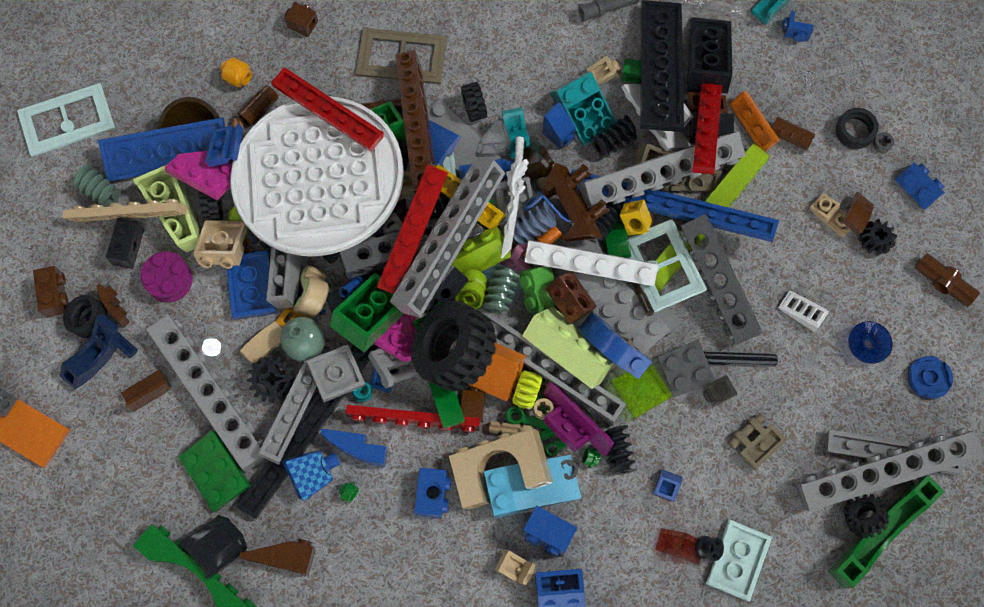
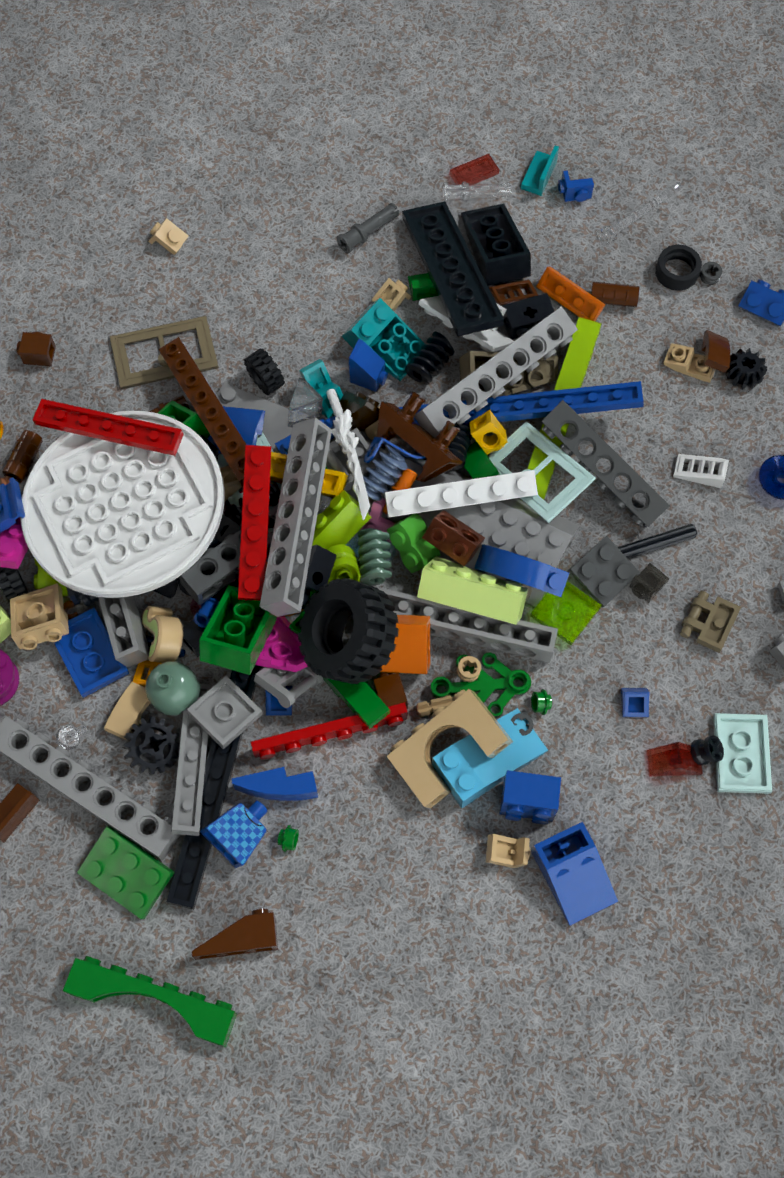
camera: 20 degrees left, 5 degrees down
black slope [178,515,247,580] -> none
teal plate [351,381,373,402] -> none
blue brick [414,468,451,518] -> none
neon yellow gear [512,370,542,409] -> none
magenta bracket [543,382,614,456] -> none
black piece [604,425,637,475] -> none
dark brown piece [633,282,654,316] -> none
red plate [692,84,722,174] -> none

